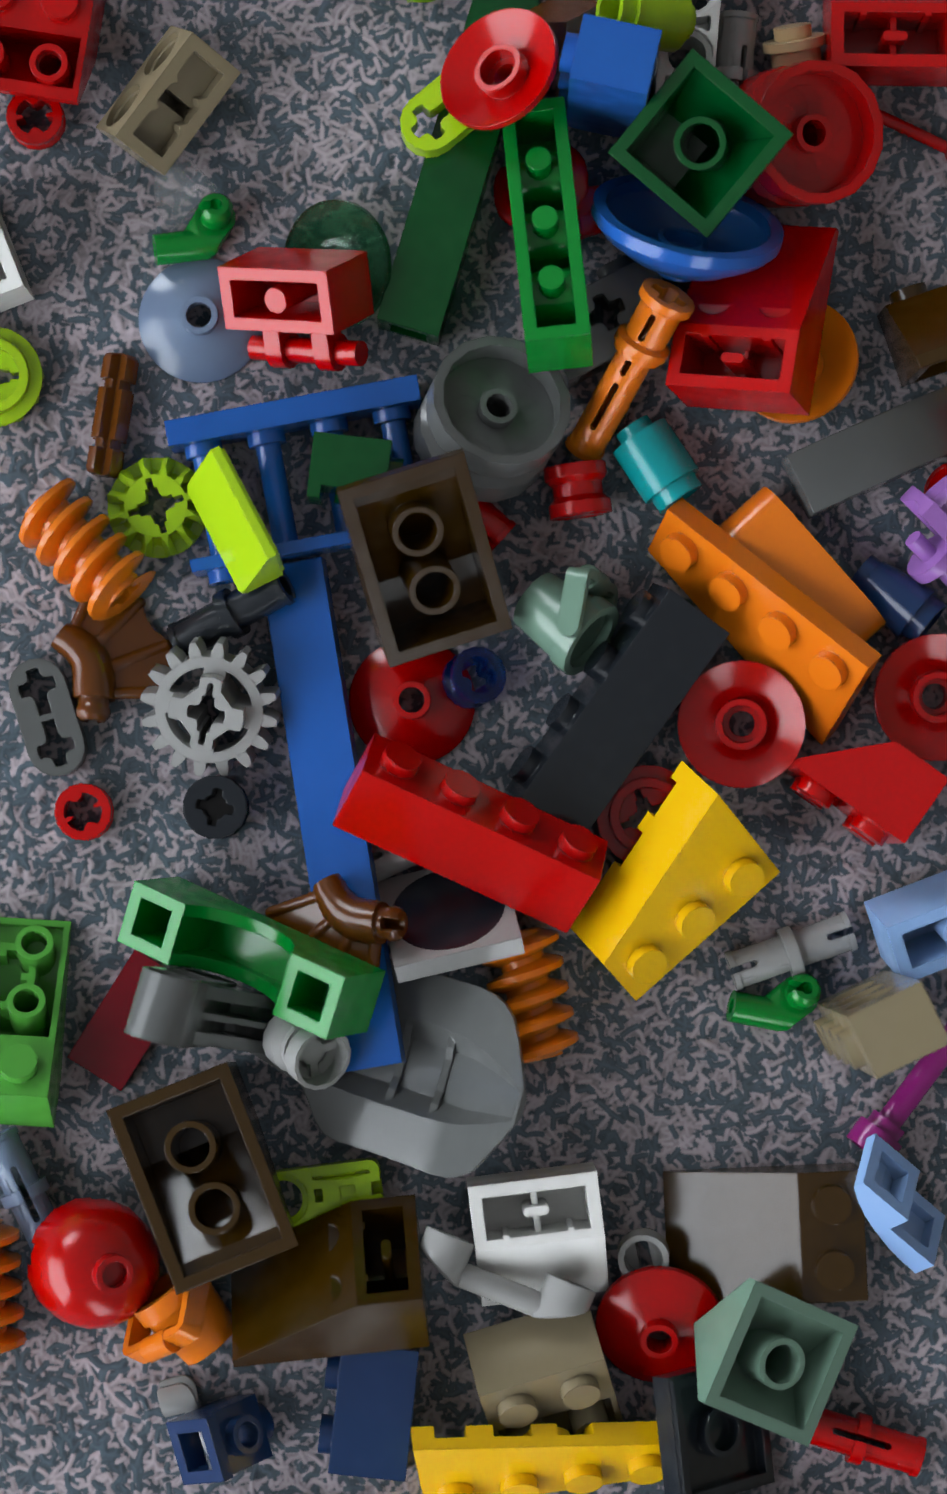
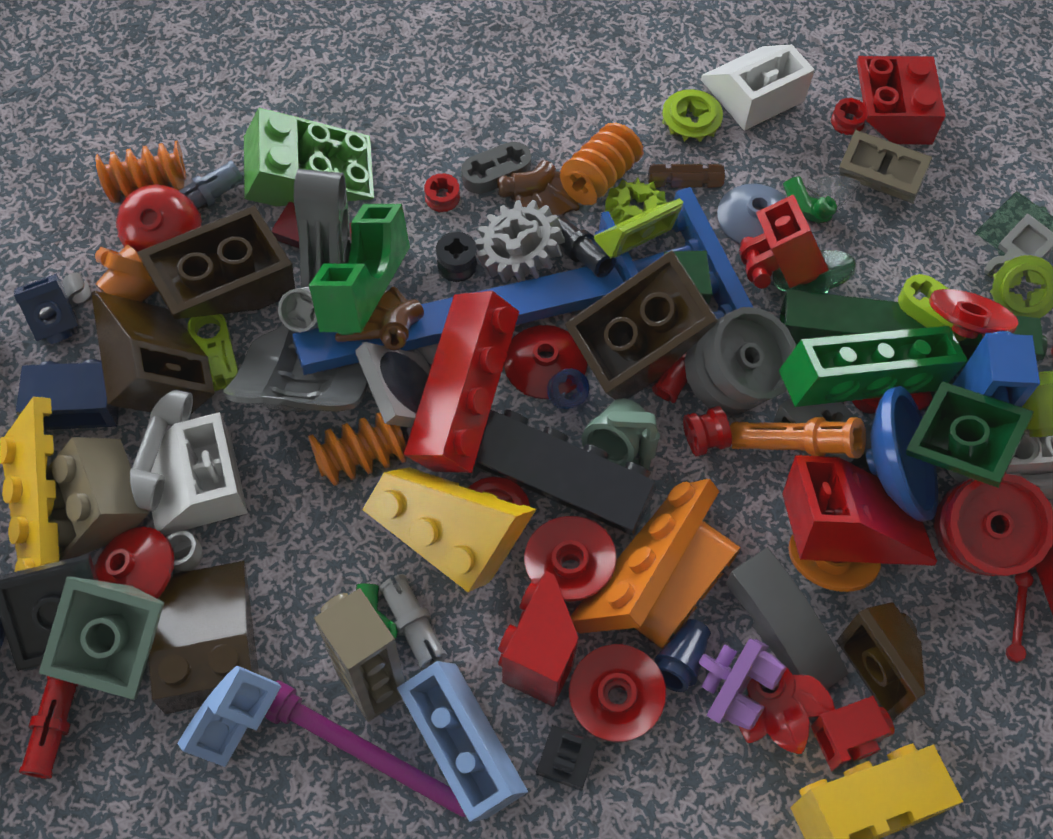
camera: 80 degrees right, 25 degrees down
teal brick [613,415,702,514] -> none

